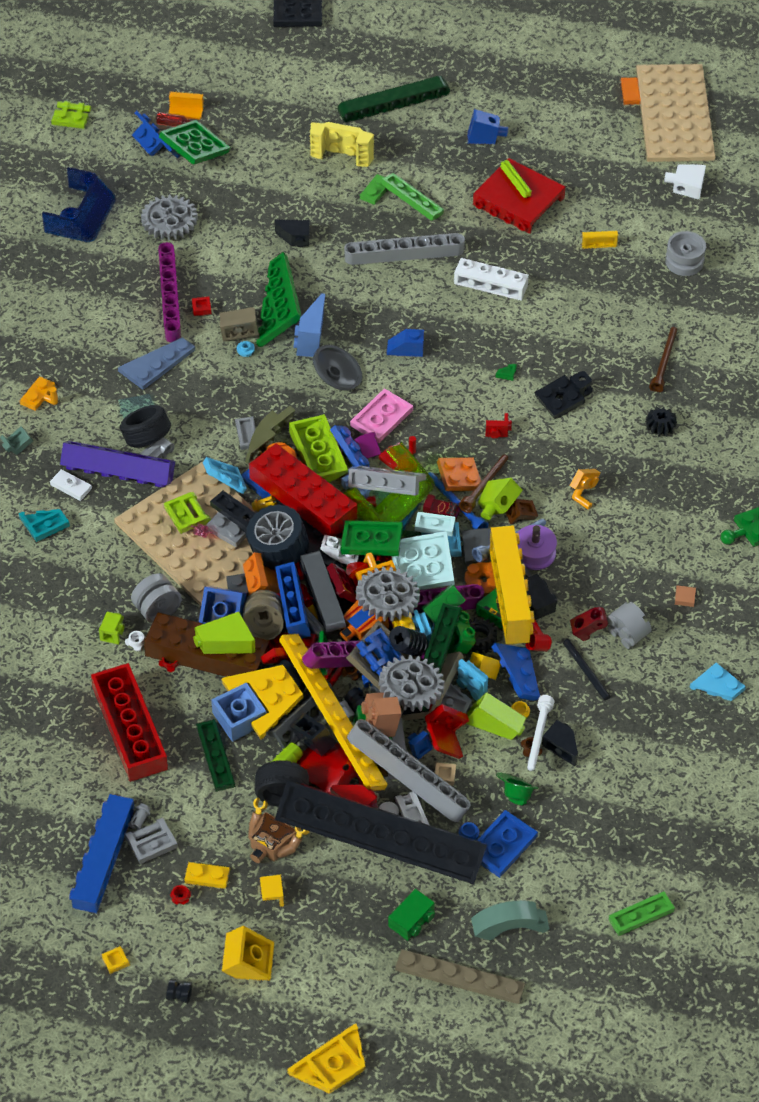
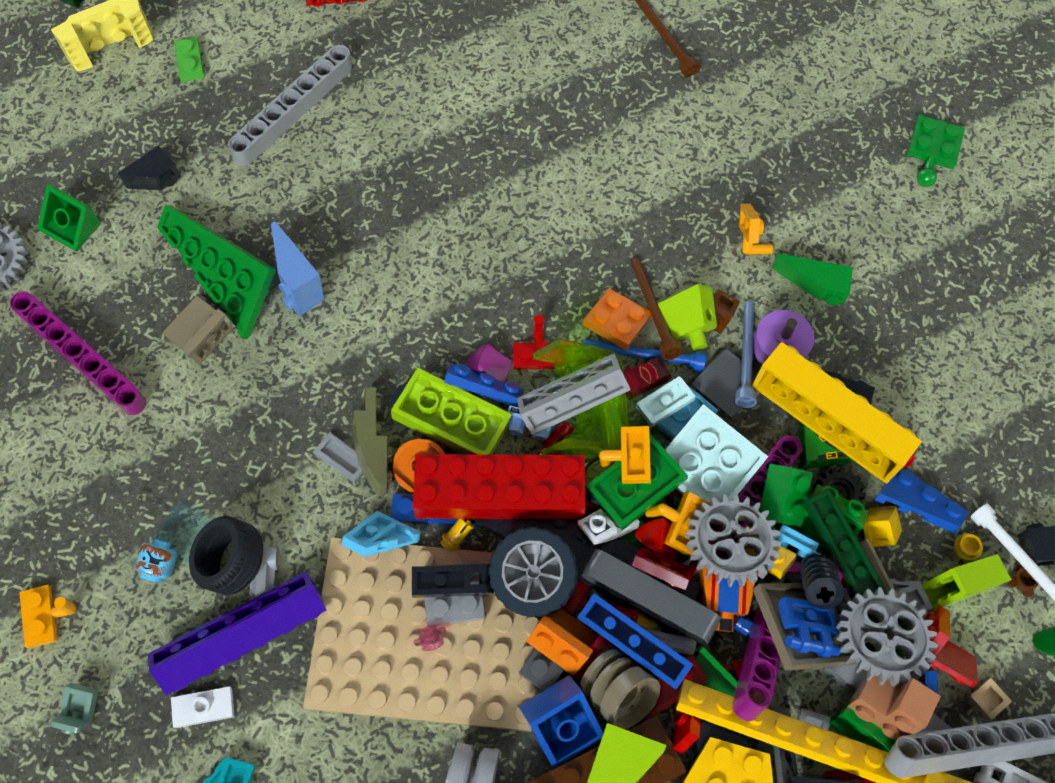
camera: 45 degrees left, 15 degrees up
sand blue wing [118,337,195,390] -> none
lime plate [164,492,211,534] -> none
red plate [192,297,212,316] -> none
medium azure plate [237,341,255,357] -> none
dark grey dish [313,345,362,391] -> none
black wheel [344,687,365,713] -> none
bright pink plate [350,388,413,443] -> none
bright green plate [381,173,444,221] -> none
blue slope [387,329,424,357] -> none
white brick [454,258,529,301] -> none
medium azure piece [457,659,488,701] -> none
orange plate [465,562,496,596] -> none
red bracket [485,413,512,438] -> none
green tile [495,364,517,381] -> none
black plate [534,371,593,419] -> none
black bar [563,639,611,701] -> none
dark red leg [570,607,608,641] -> none
light grey brick [607,602,652,649] -> none
black gear [645,406,677,437] -> none
nougat tile [674,586,696,607] -> none
none -> green slope [37,184,101,252]
none -> medium azure head [135,539,178,583]
none -> light orange plate [599,426,651,484]
none -> green slope [772,253,853,305]

